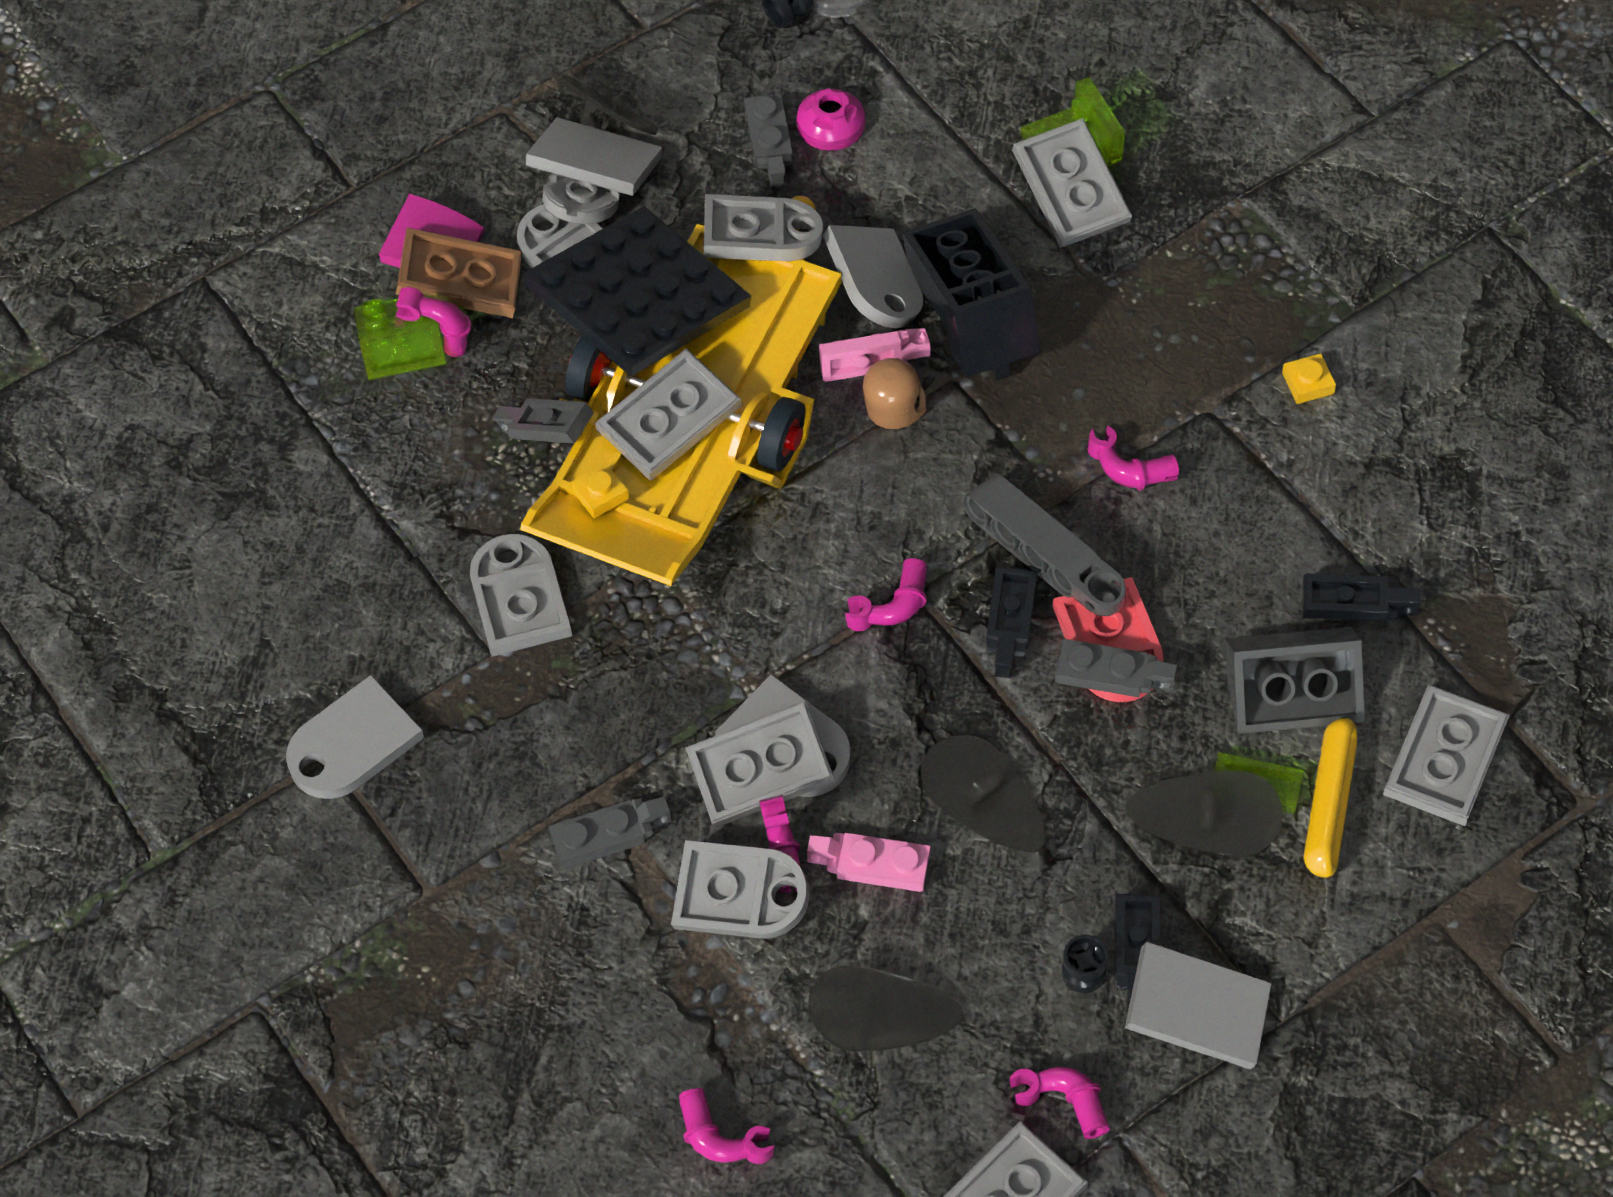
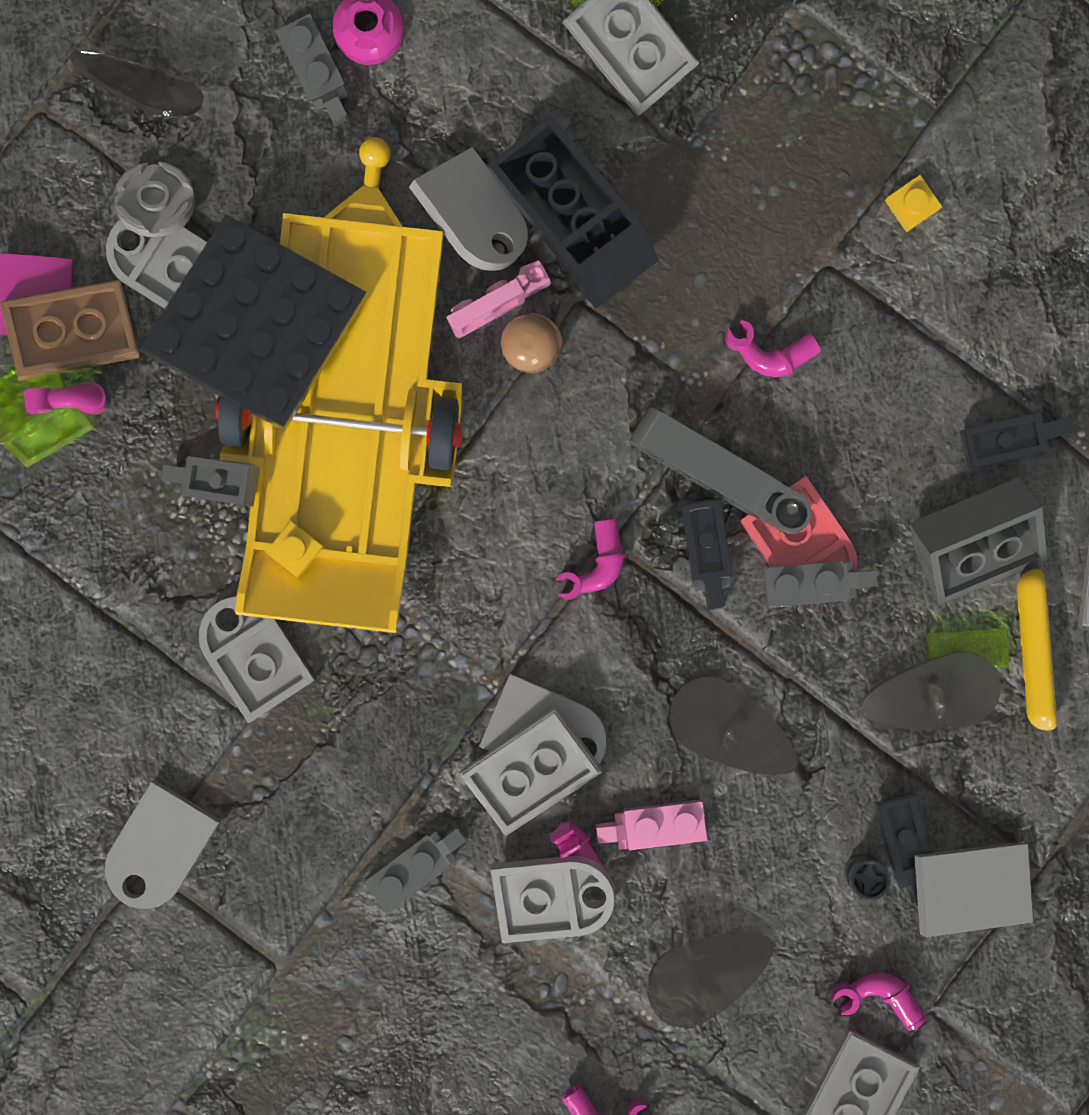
camera: 20 degrees left, 30 degrees up
light grey tile [526,117,662,196] -> none
light grey tile [595,348,742,481] -> none
light grey tile [703,194,823,261] -> none

